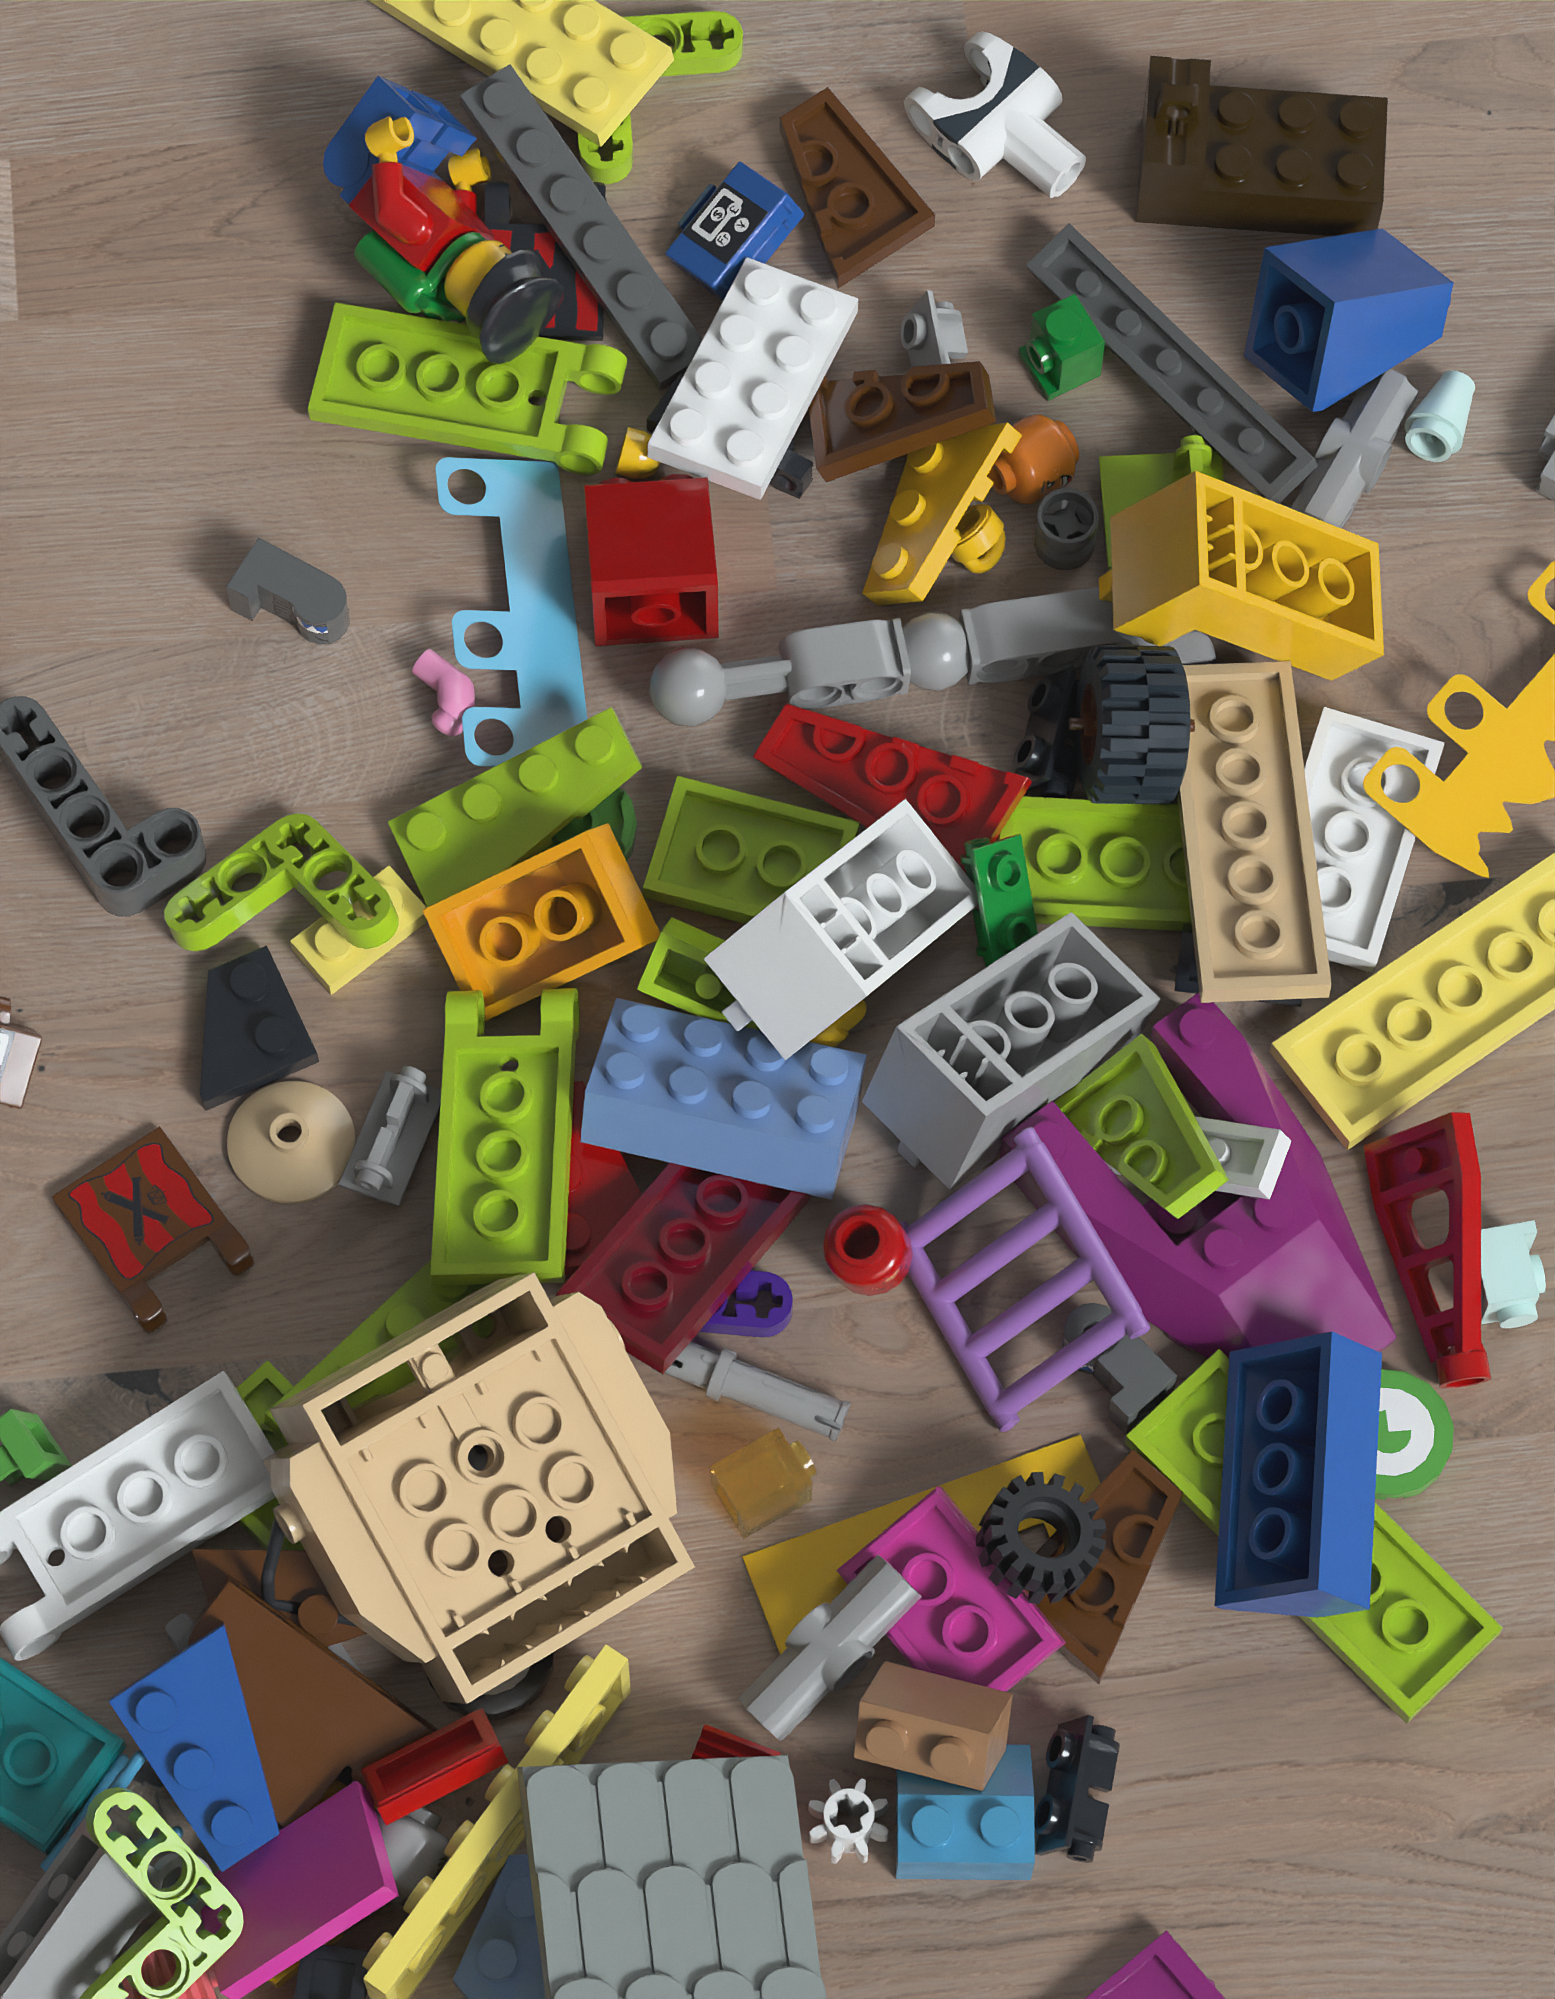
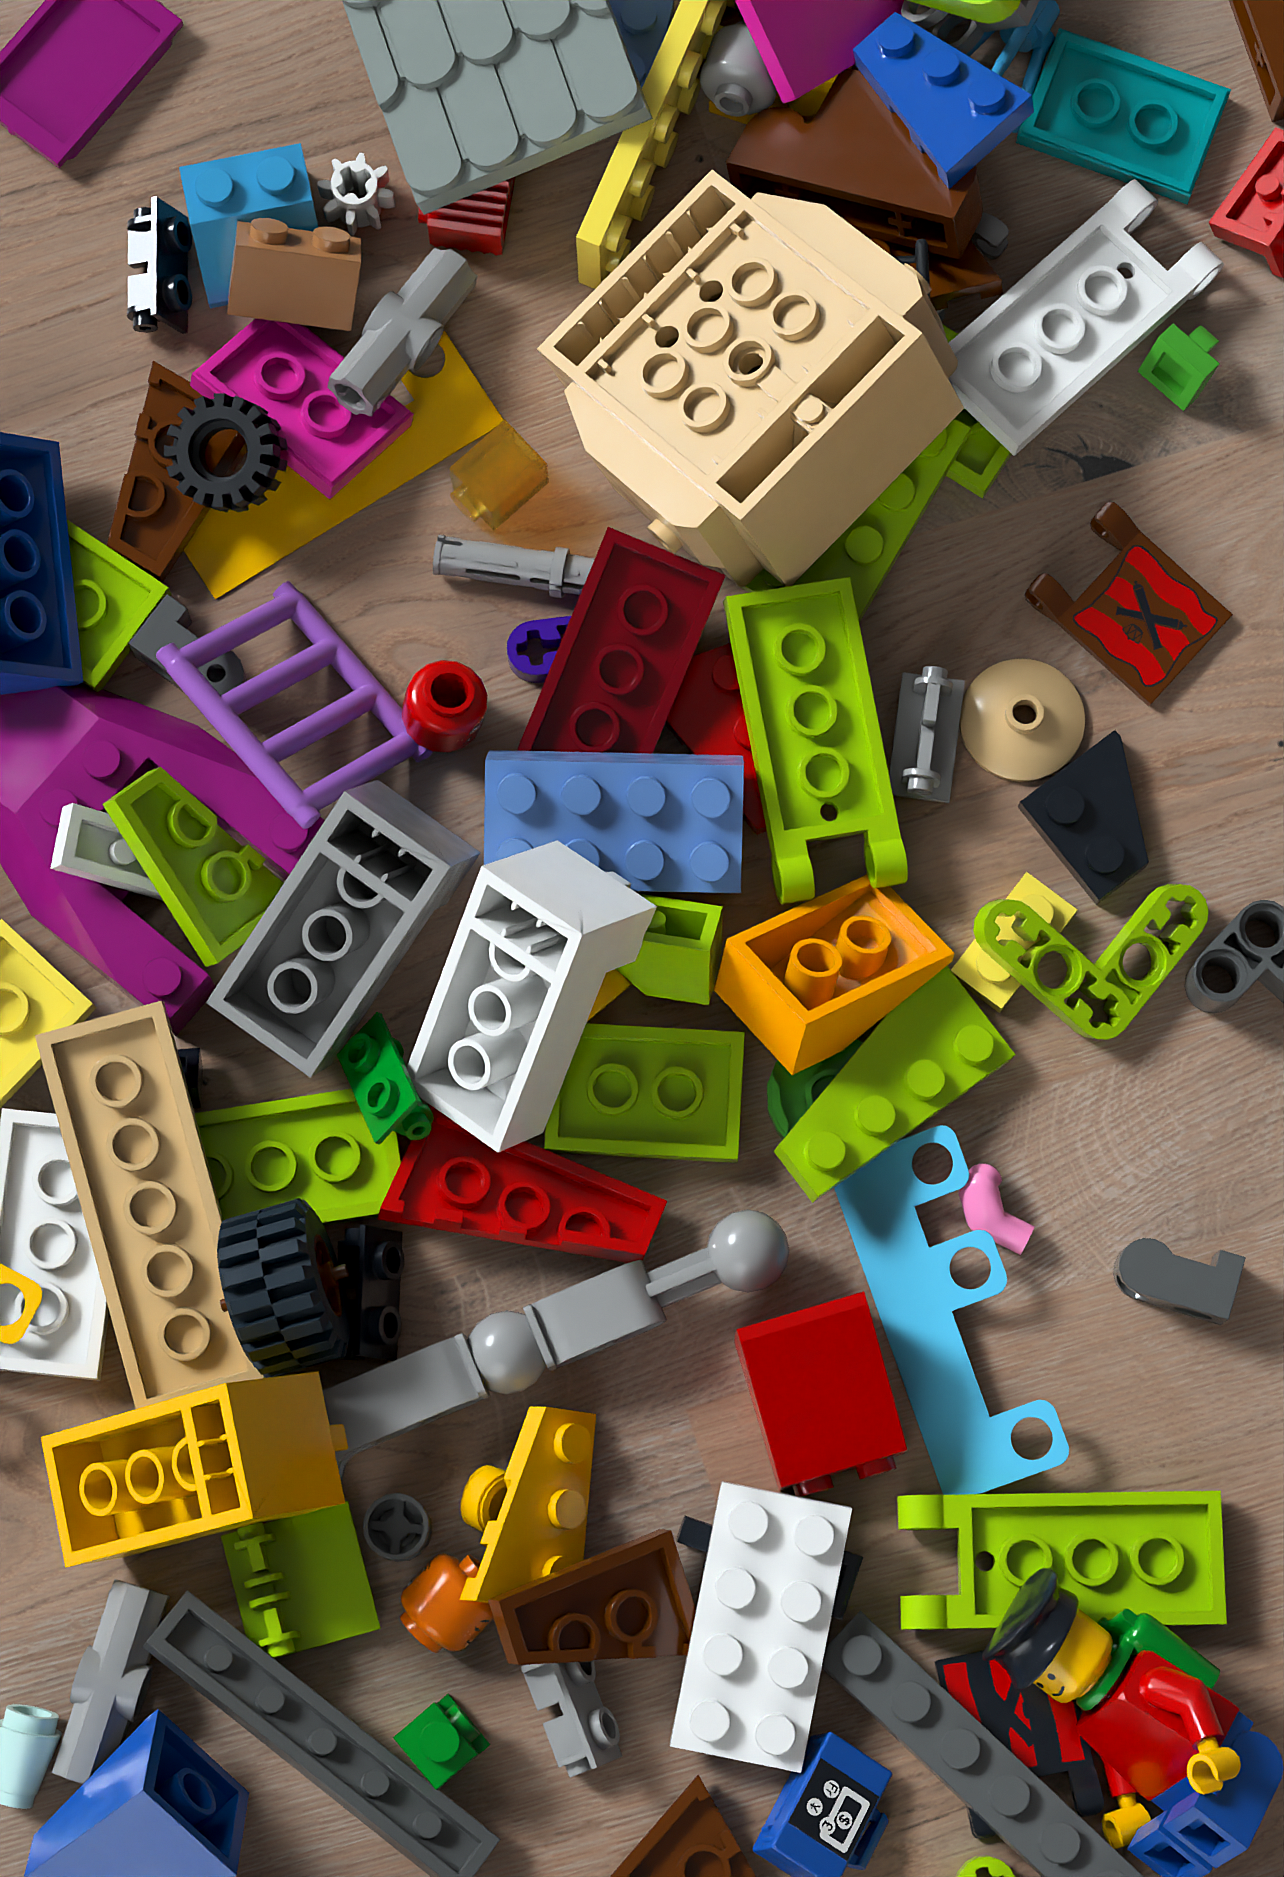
camera: 170 degrees right, 10 degrees up
red tile [361,1708,509,1826] -> none
yellow hinge [615,427,661,479] -> none

